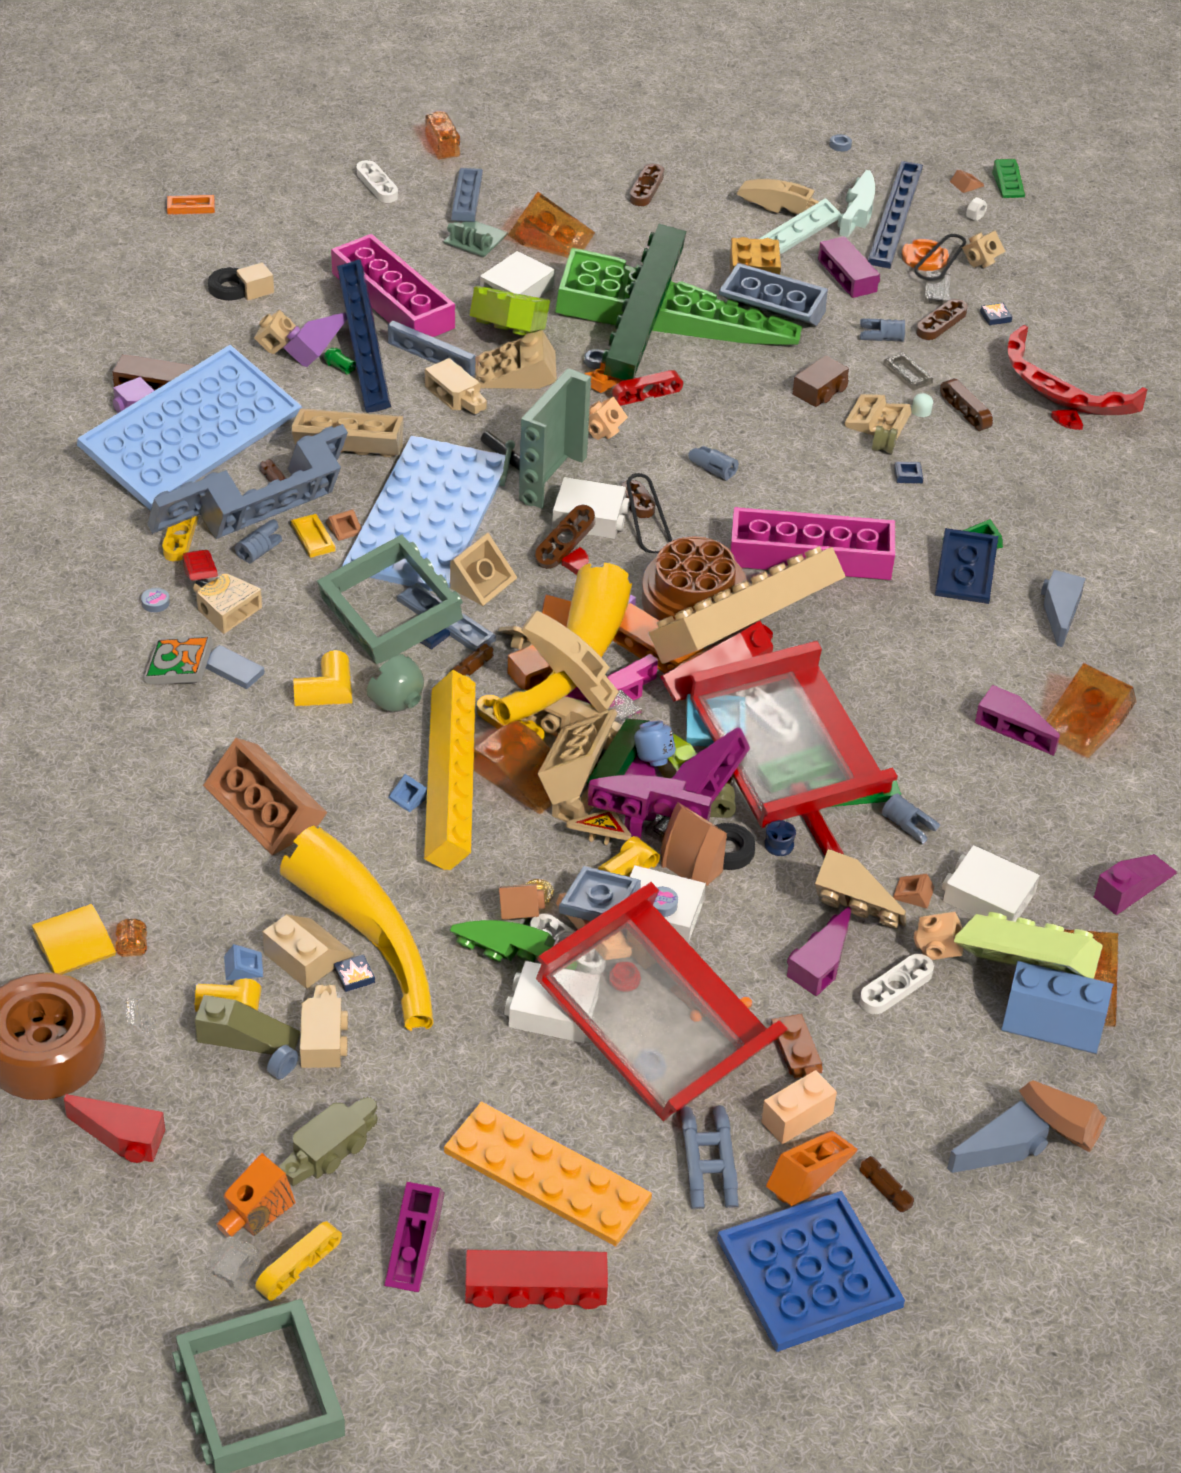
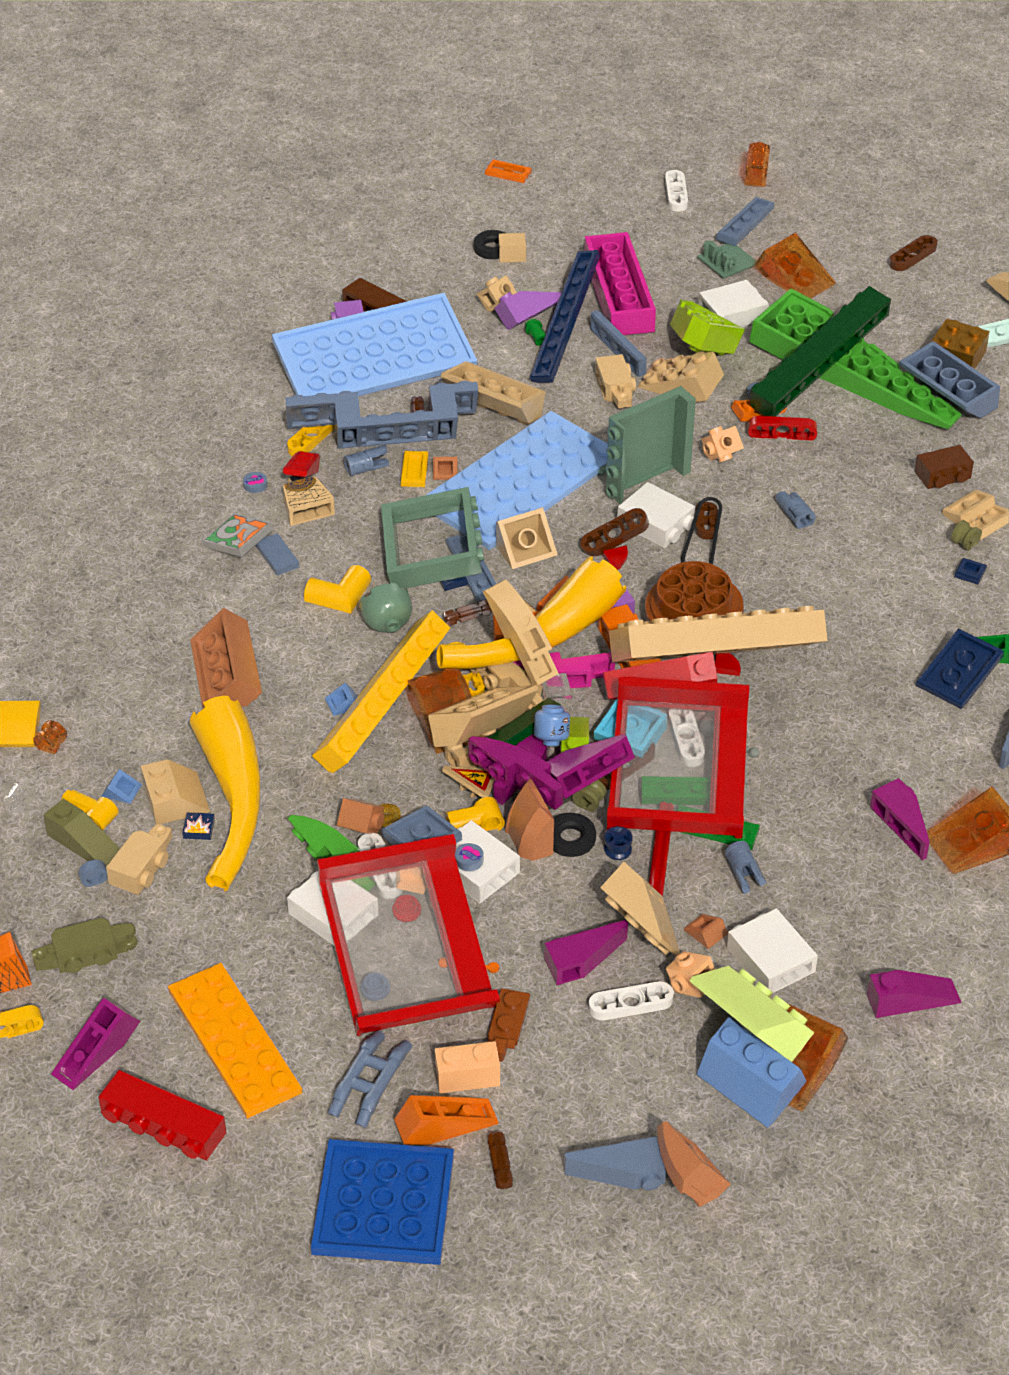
camera: 30 degrees right, 0 degrees up
dark pink brick [730,507,895,580] -> none

